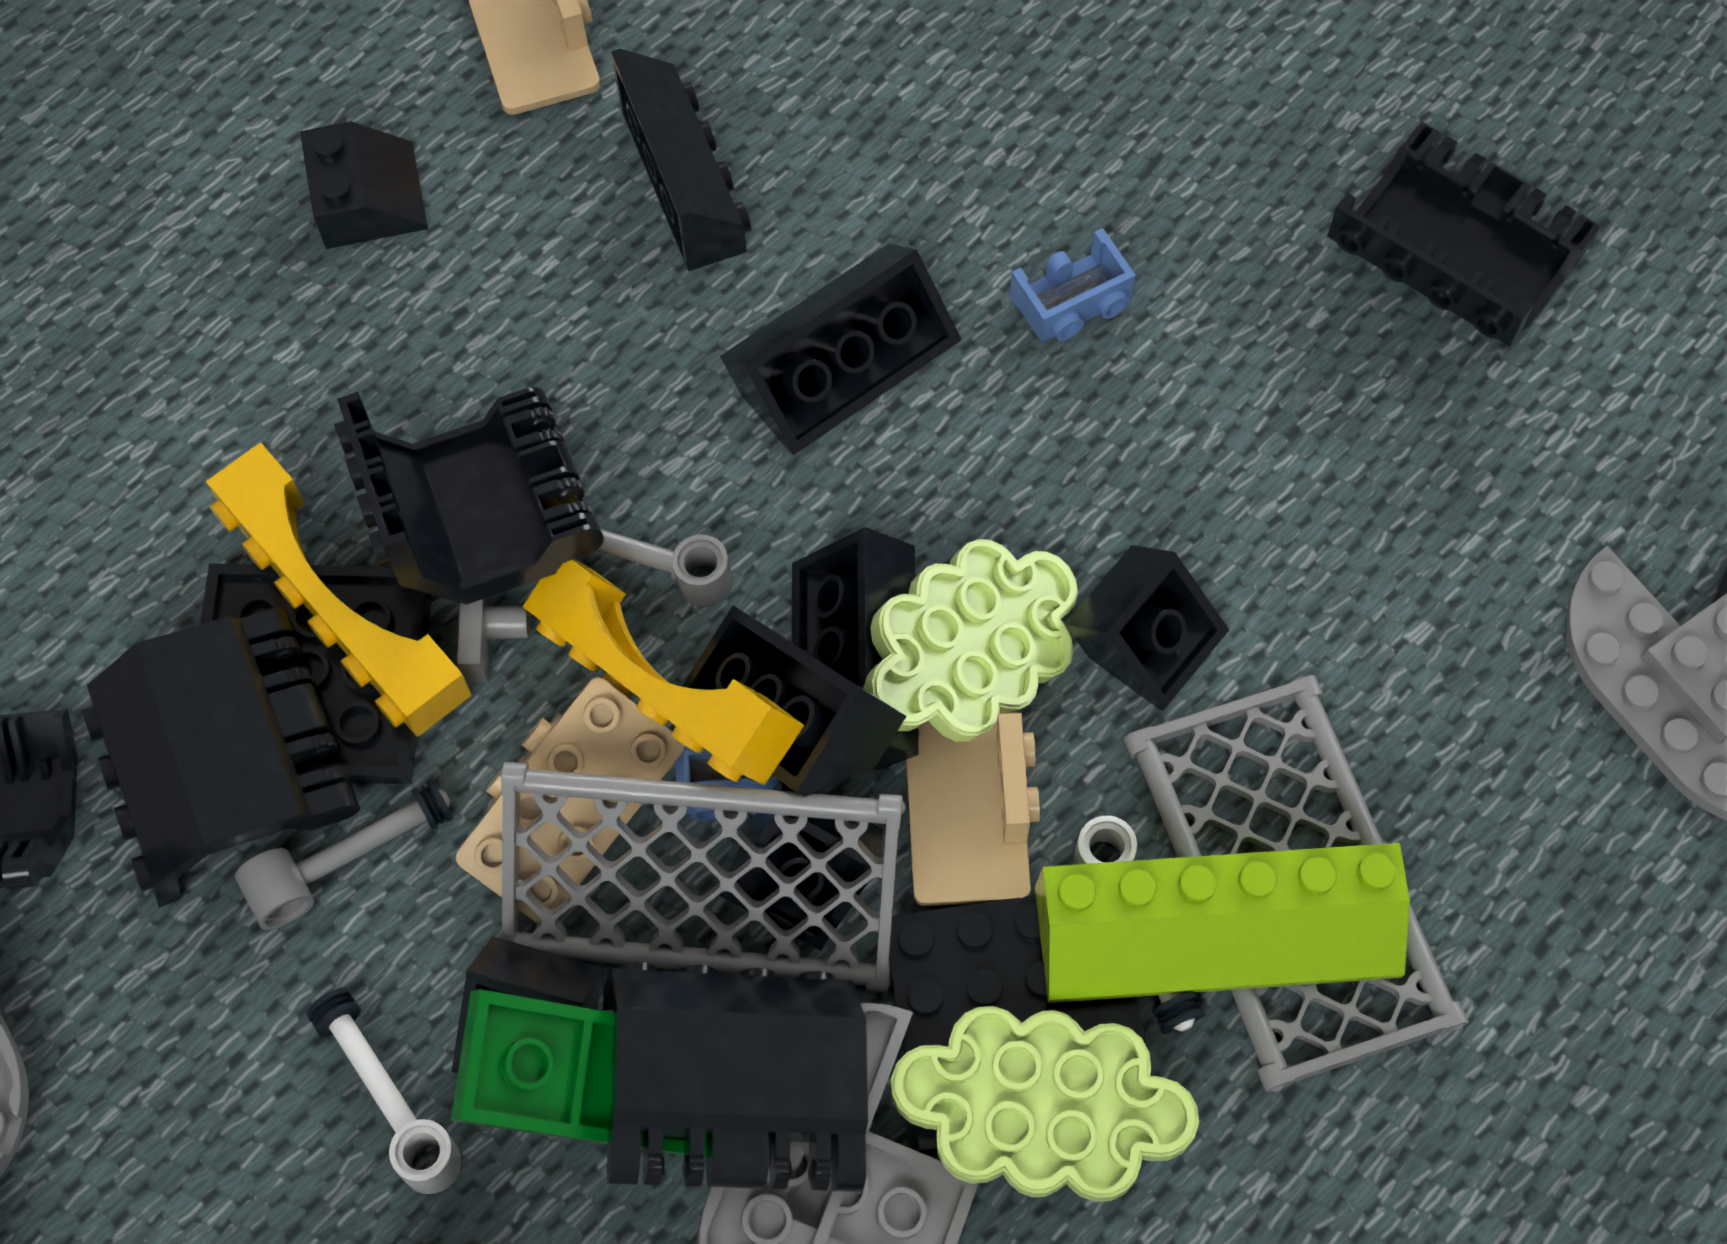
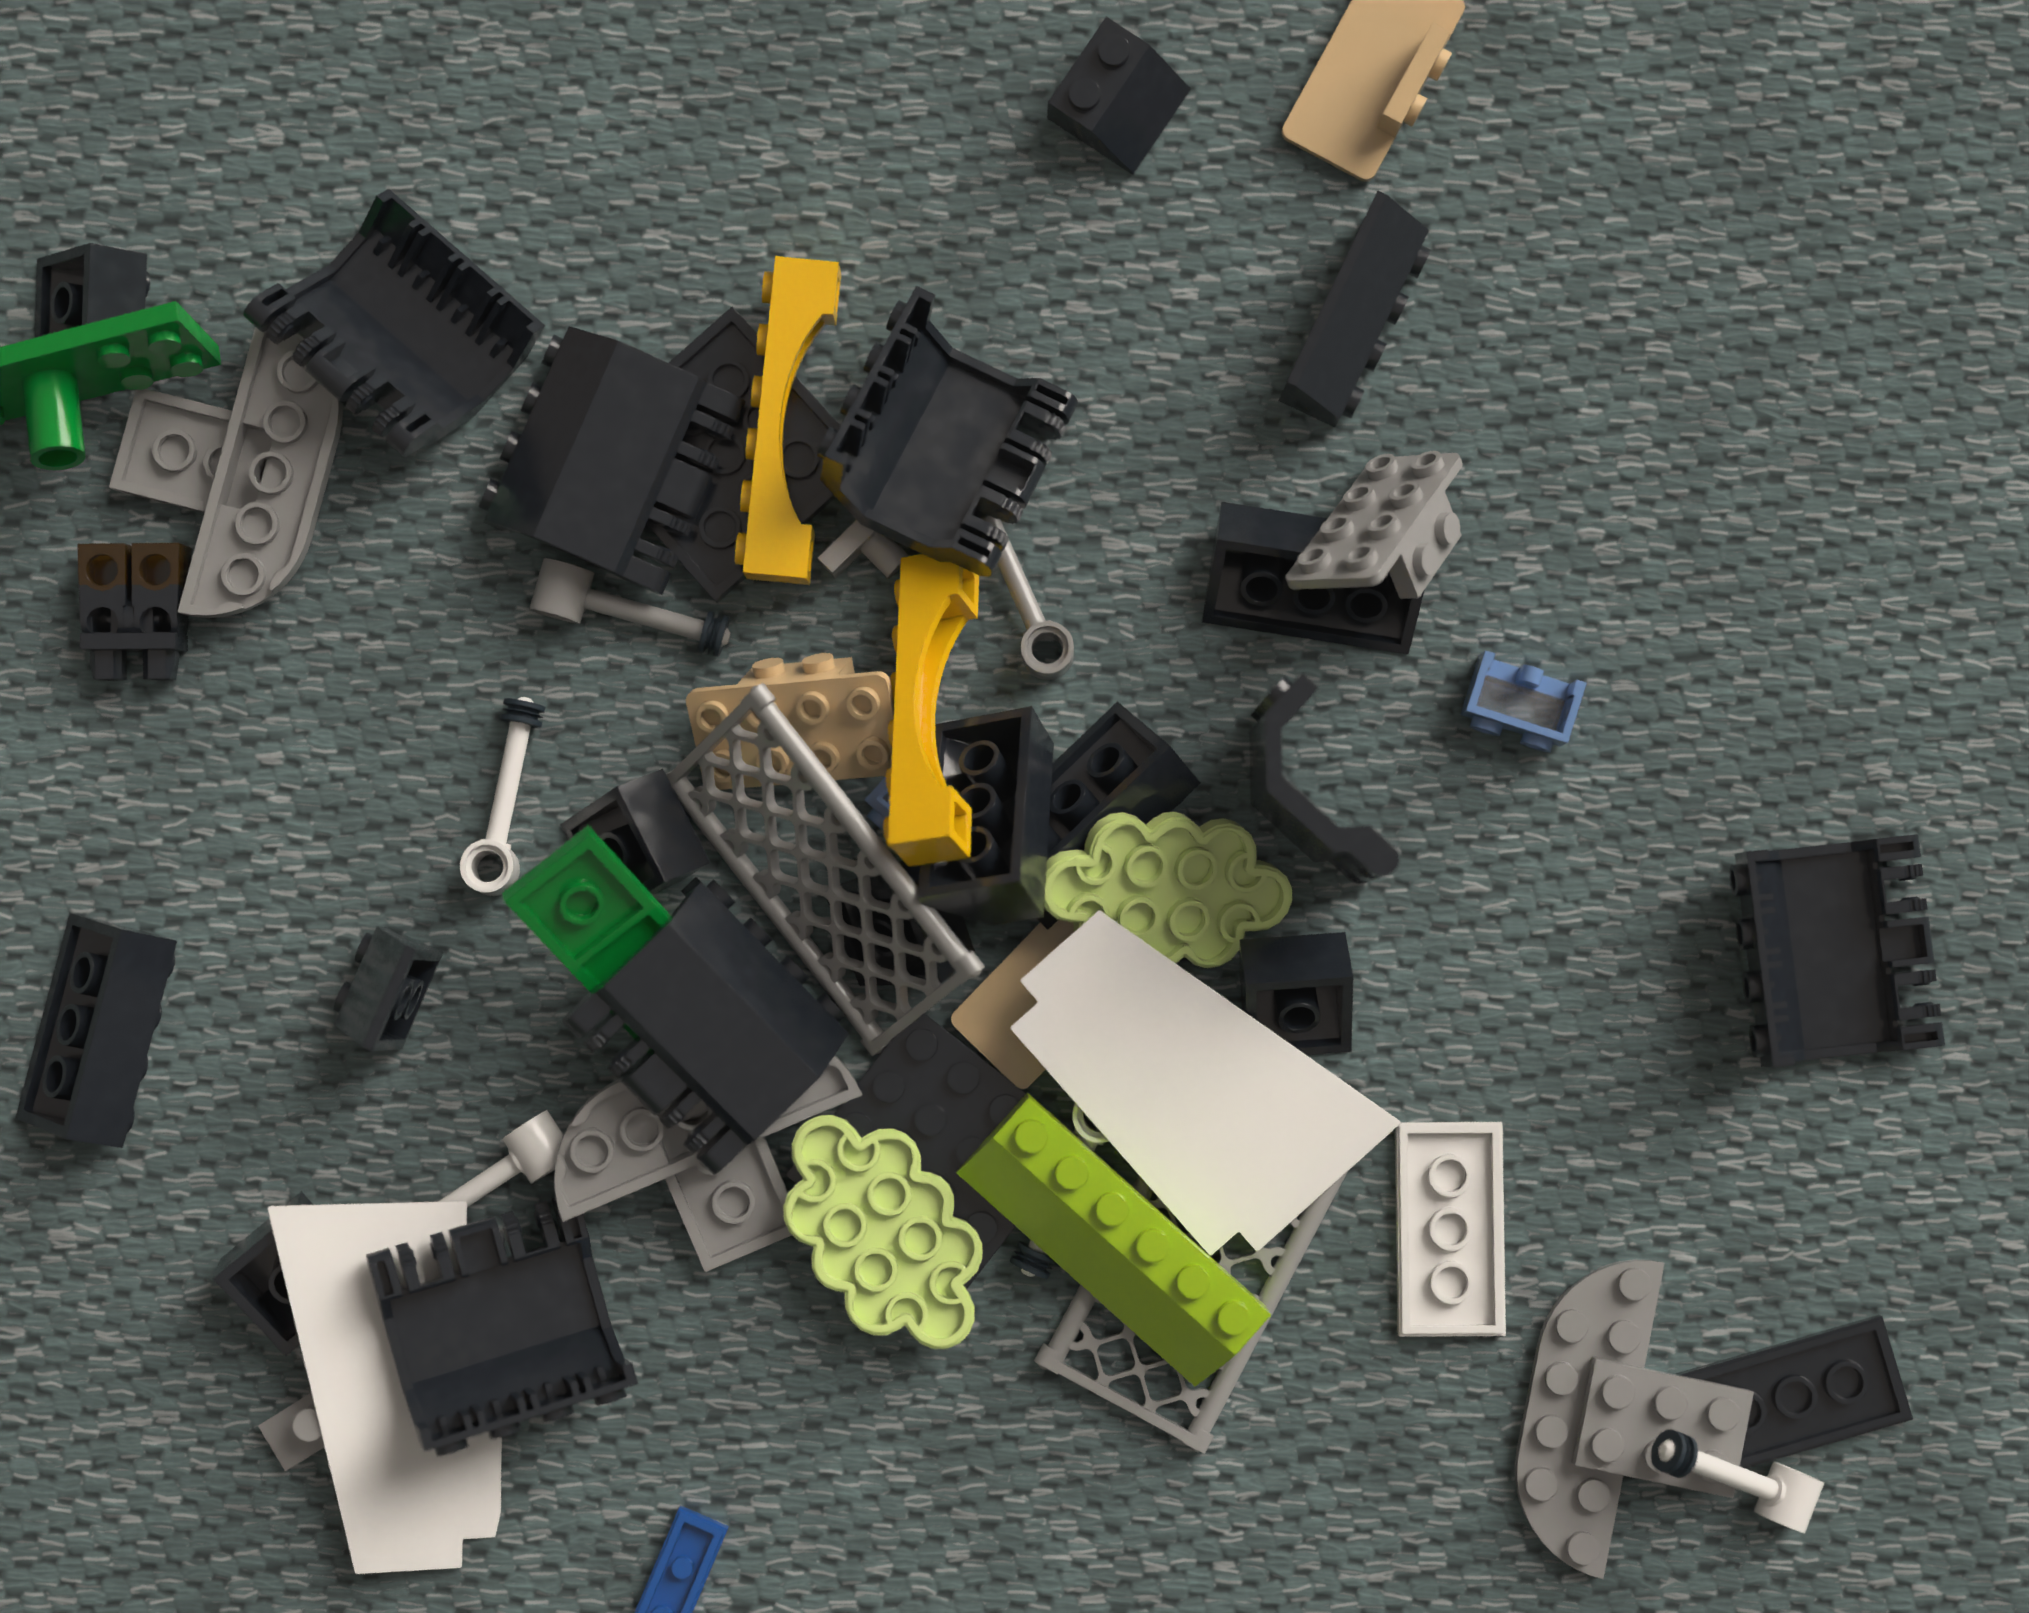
camera: 45 degrees right, 20 degrees up
none -> white sticker [1011,911,1400,1255]
none -> black hinge [1249,673,1399,884]
none -> light grey bracket [1286,451,1463,599]
none -> white tile [1395,1122,1506,1337]

